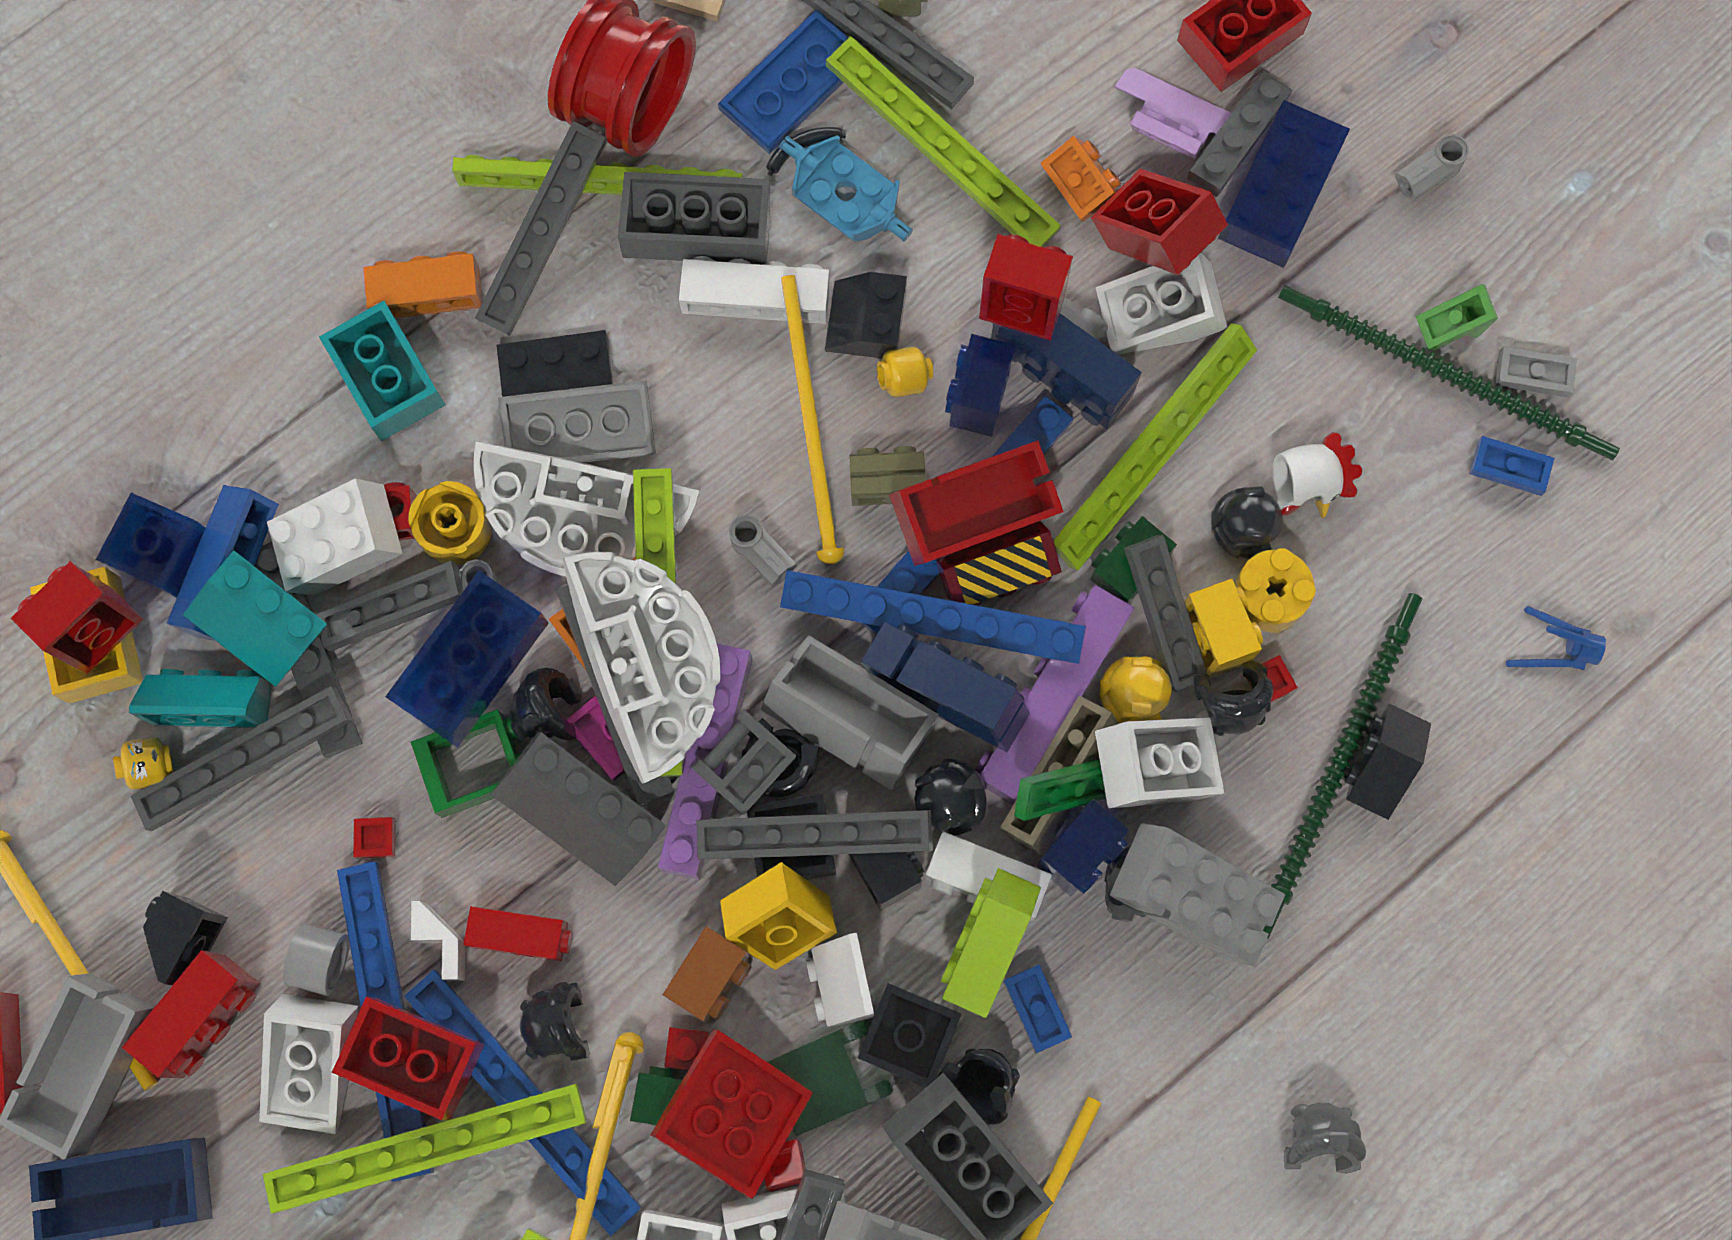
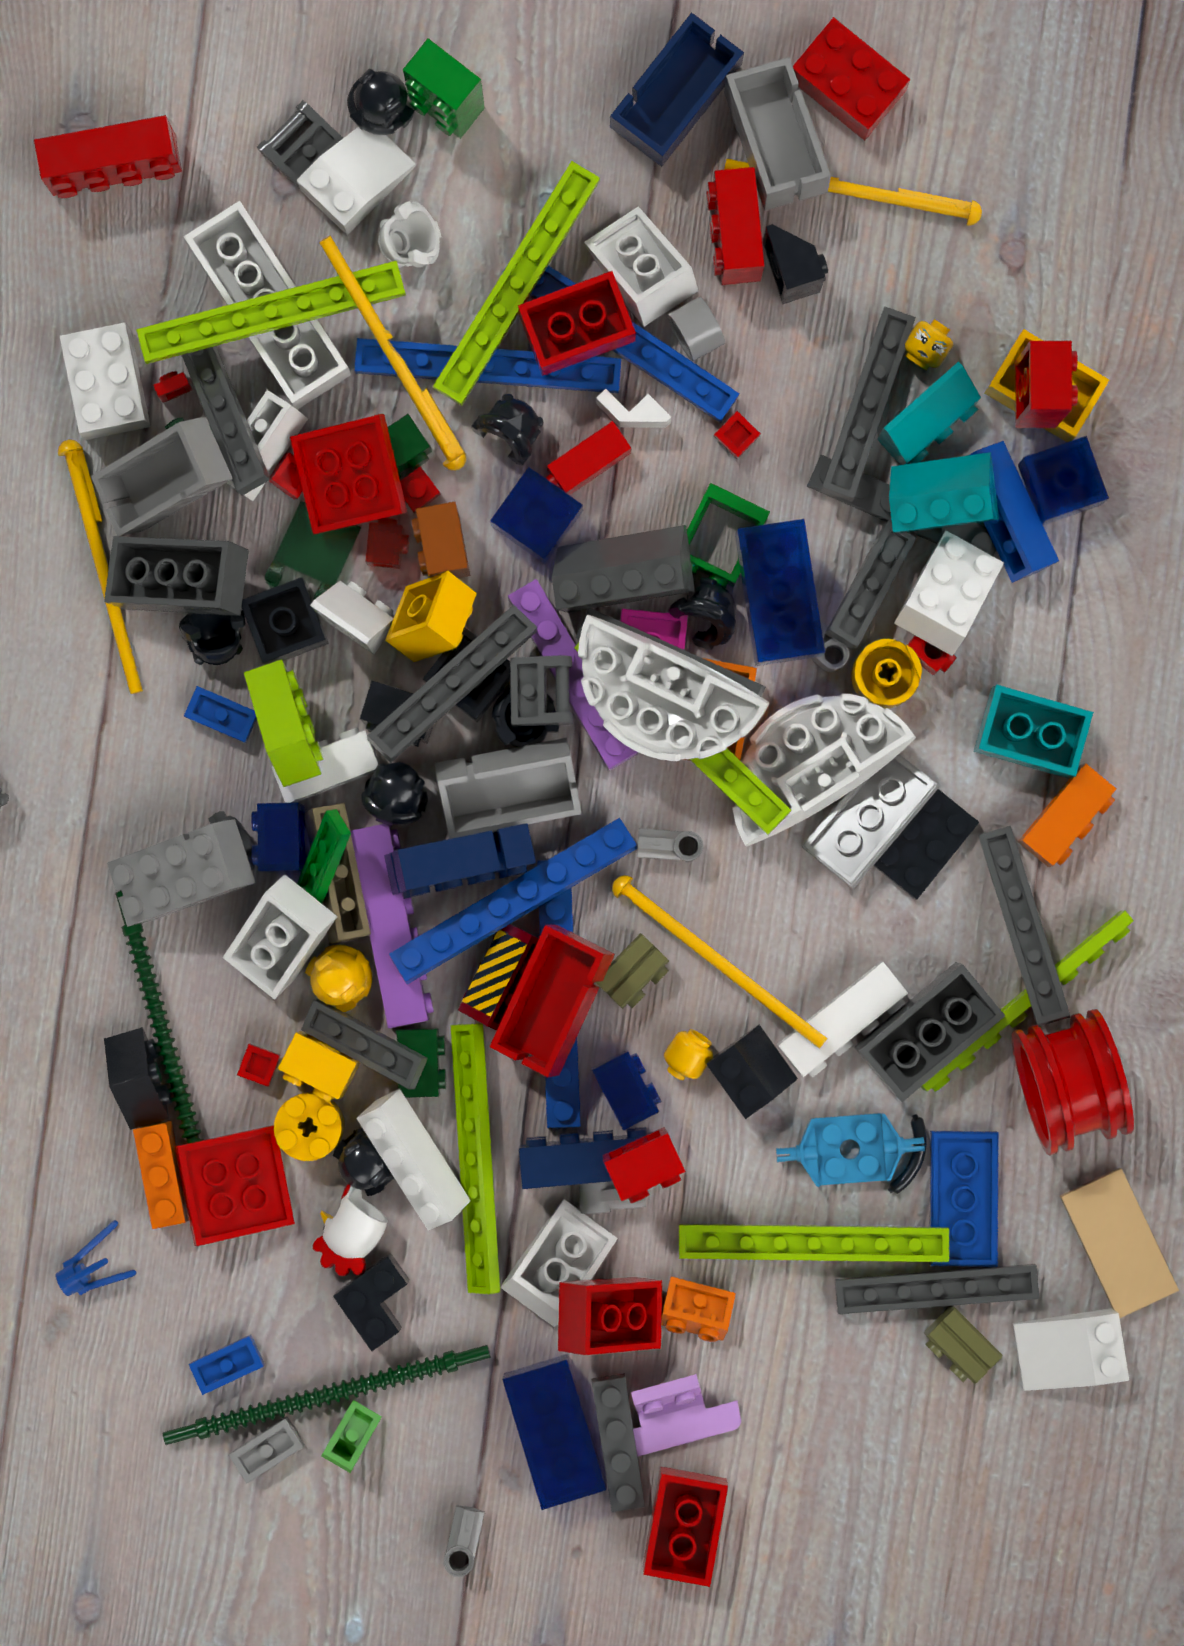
camera: 135 degrees right, 10 degrees up
black helmet [1194,660,1273,736] -> none
none -> orange brick [133,1121,189,1229]
none -> red plate [175,1125,295,1246]
none -> black brick [333,1253,410,1351]
none -> white brick [356,1089,471,1231]
none -> clear red brick [365,518,410,569]
none -> clear blue brick [490,467,583,564]

